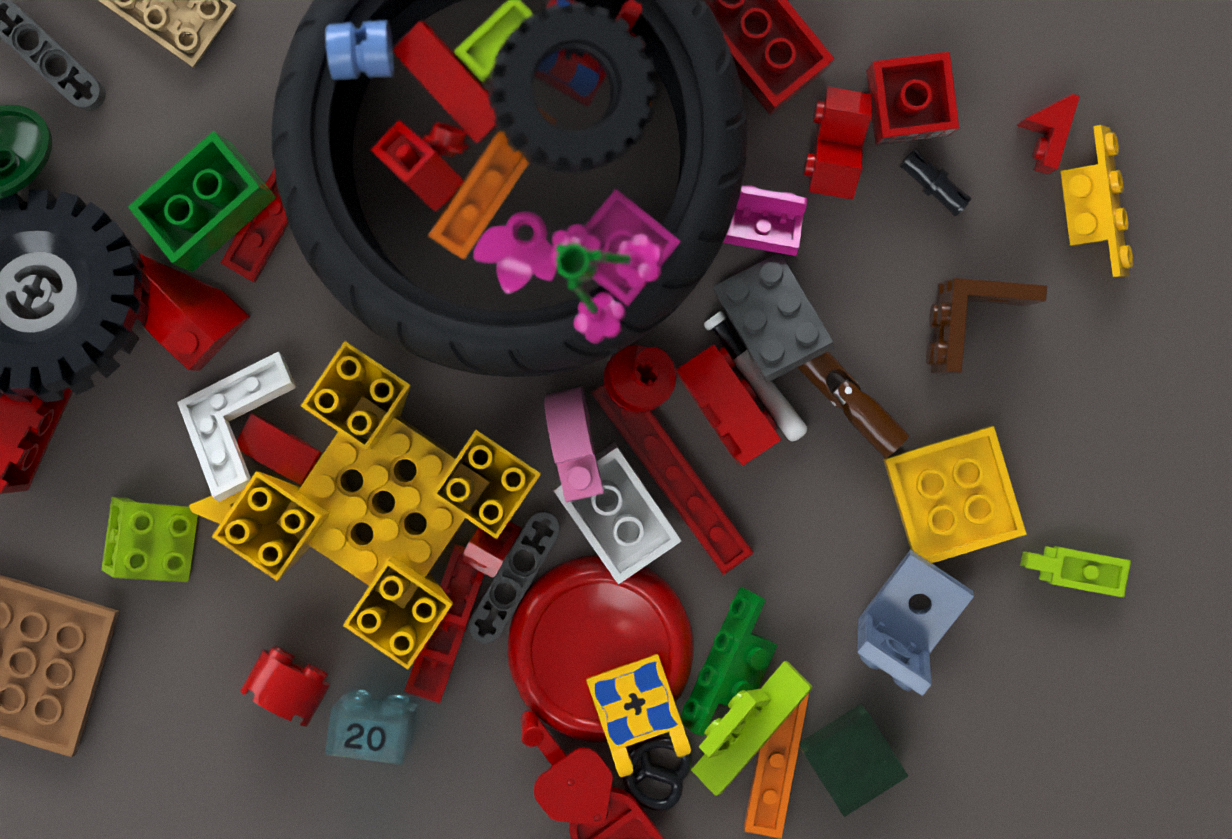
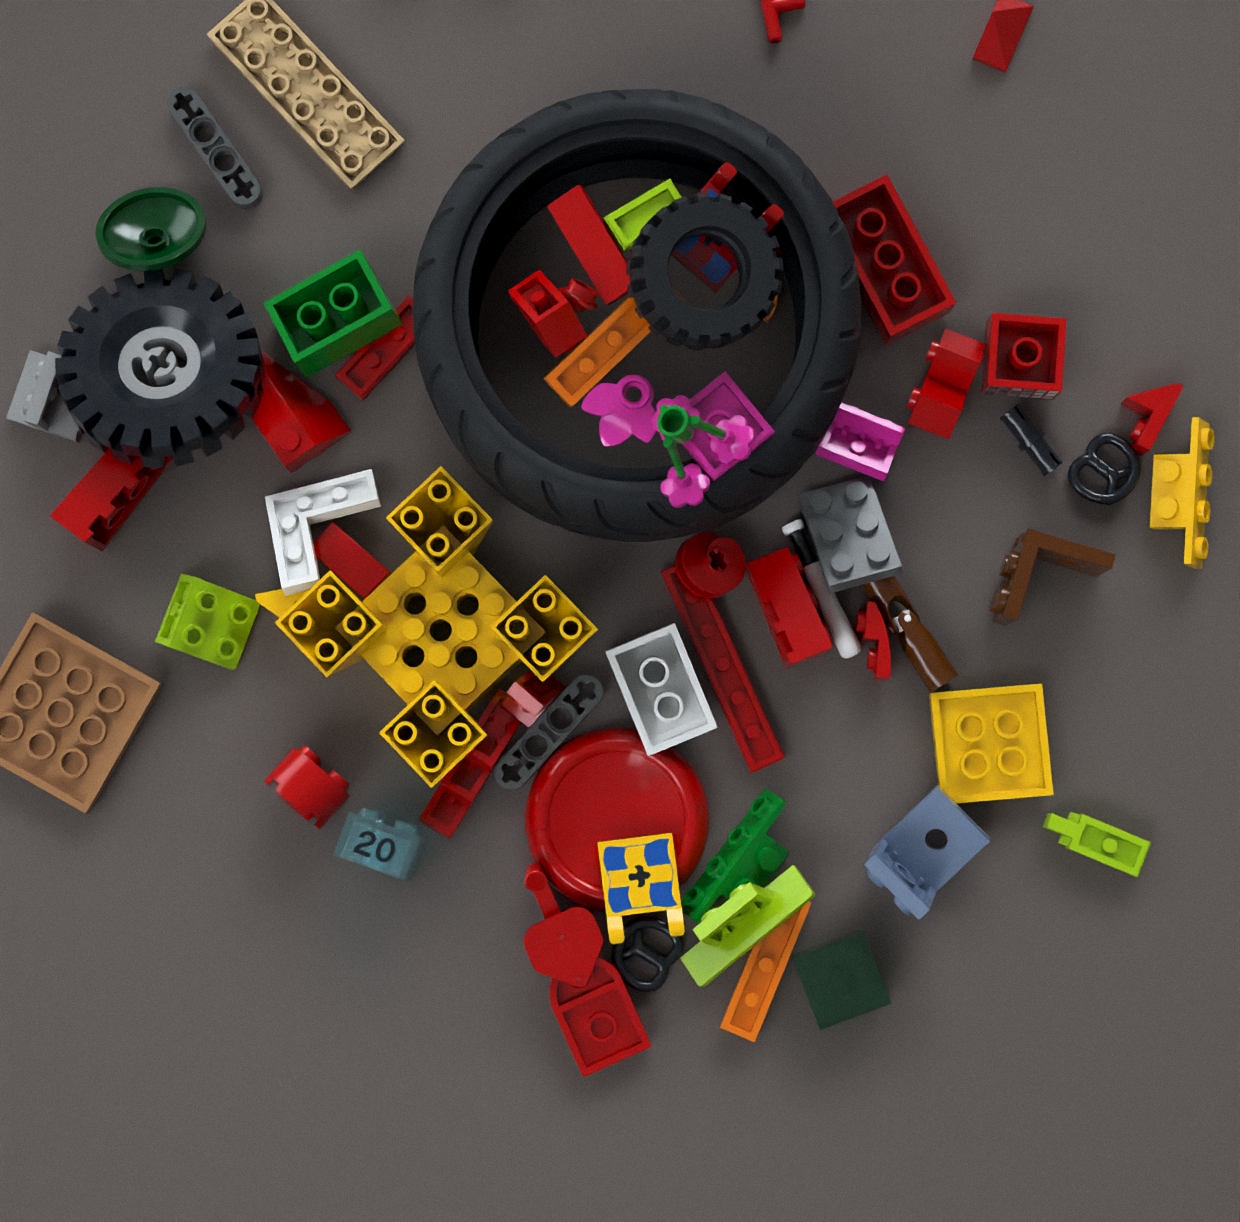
camera: 20 degrees right, 5 degrees down
medium blue wheel [326,20,394,80] -> none
bright pink arch [544,386,605,502] -> none
none -> red slope [855,601,891,681]
none -> black piece [1068,433,1141,505]

